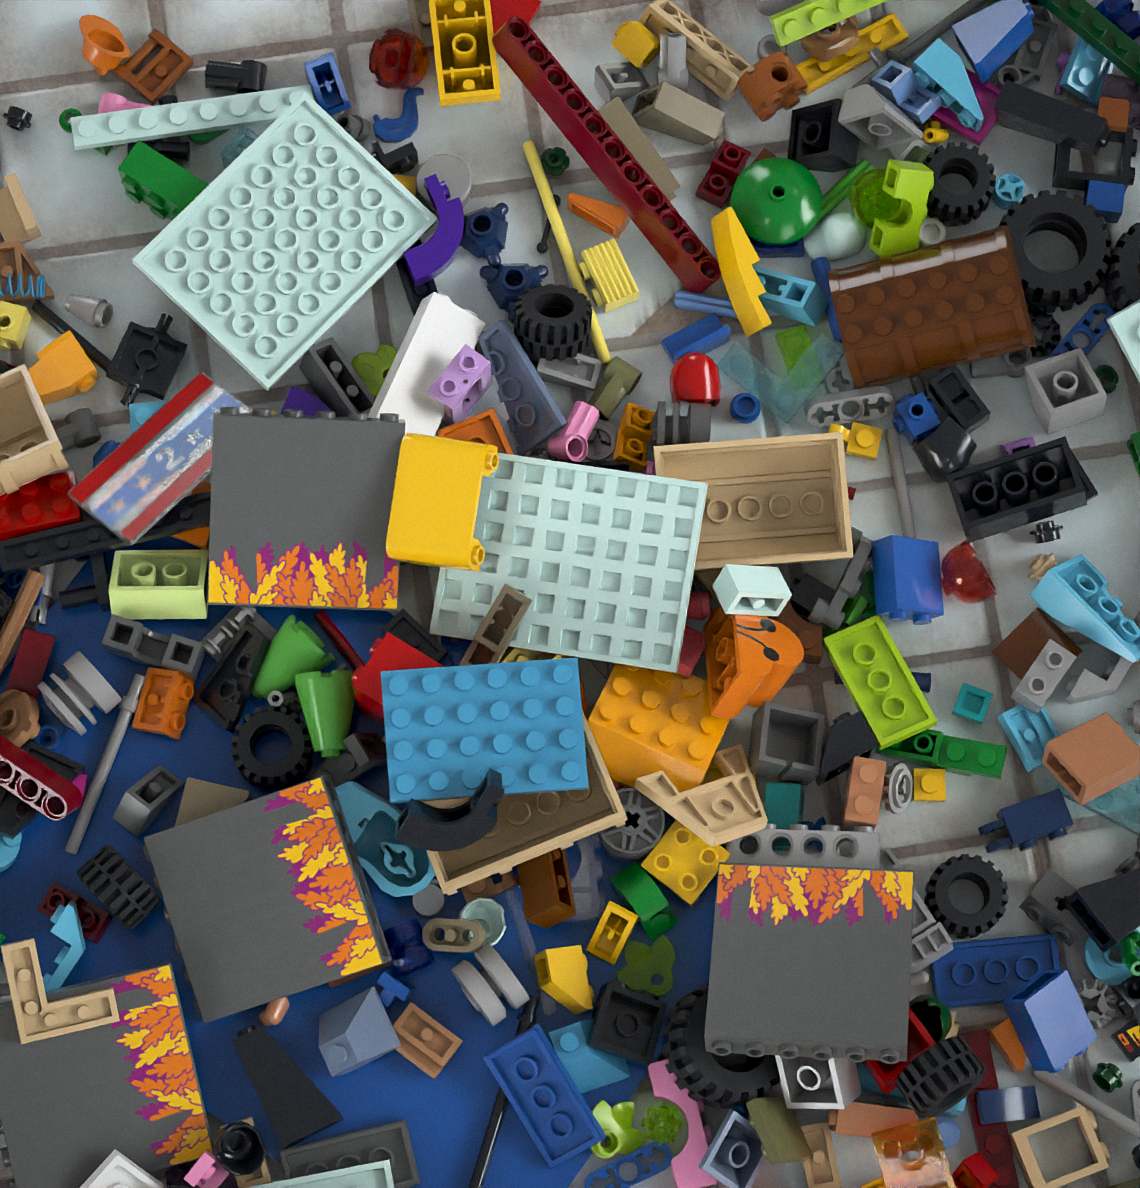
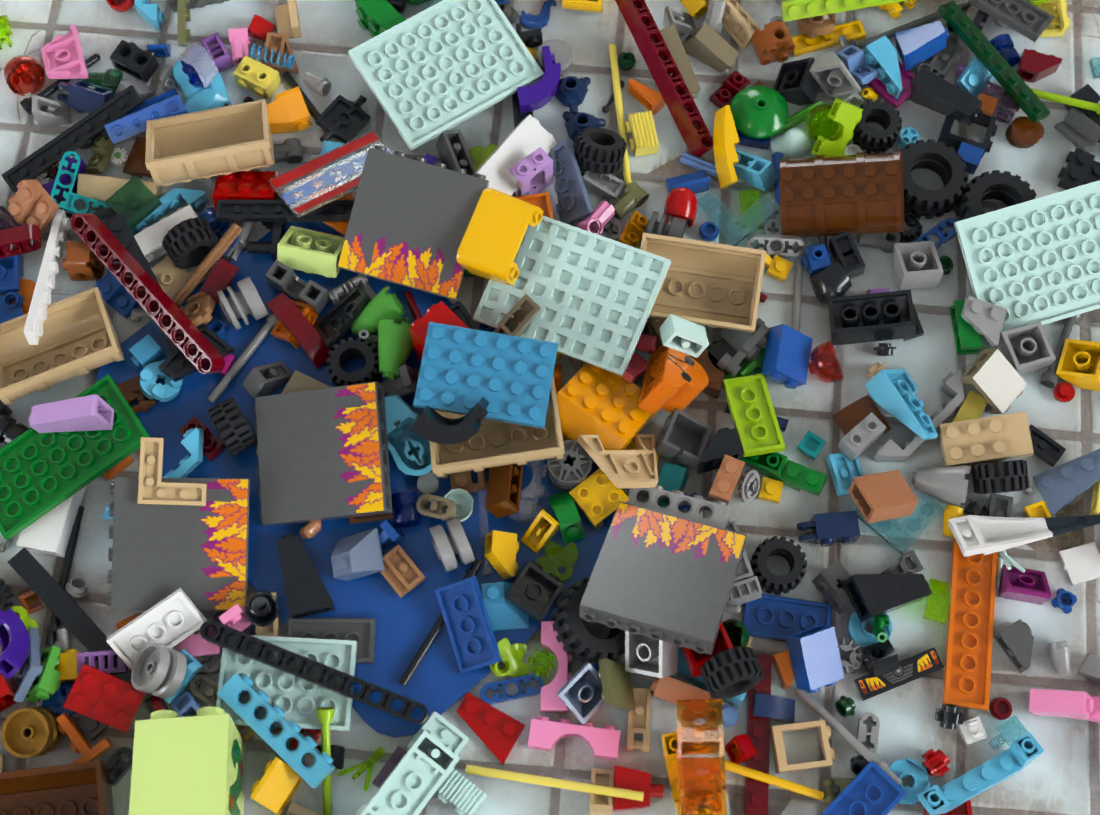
camera: 15 degrees right, 5 degrees down
none -> dark red slope [266,292,330,369]

